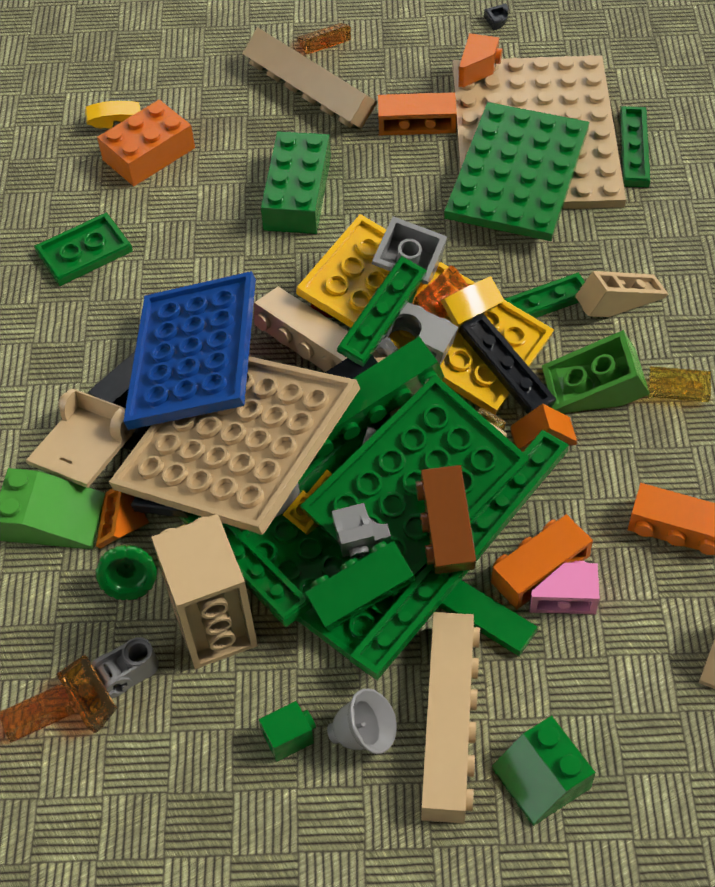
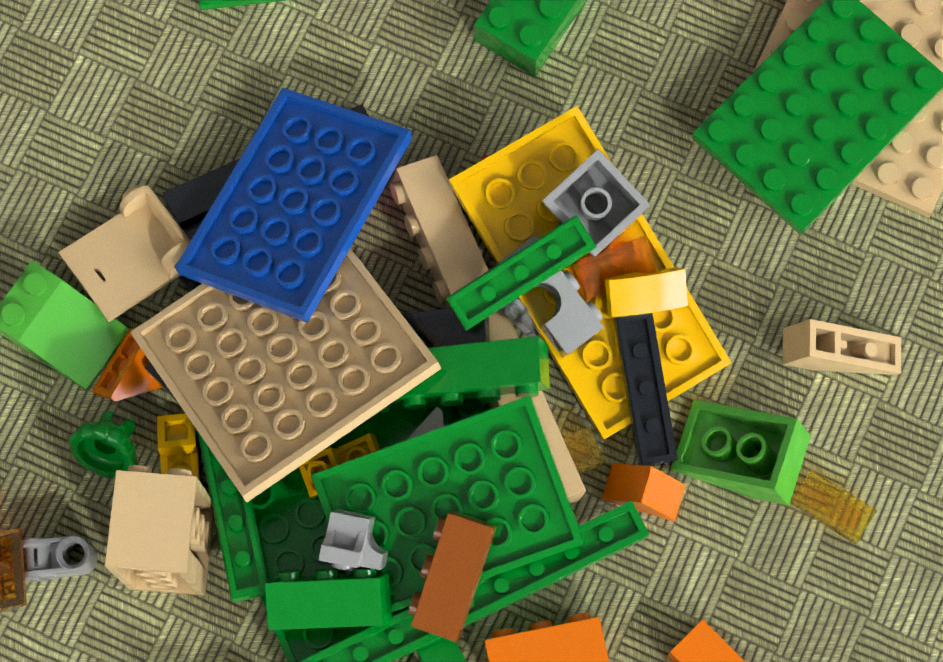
camera: 25 degrees right, 20 degrees up
green tile [504,272,585,318] -> none

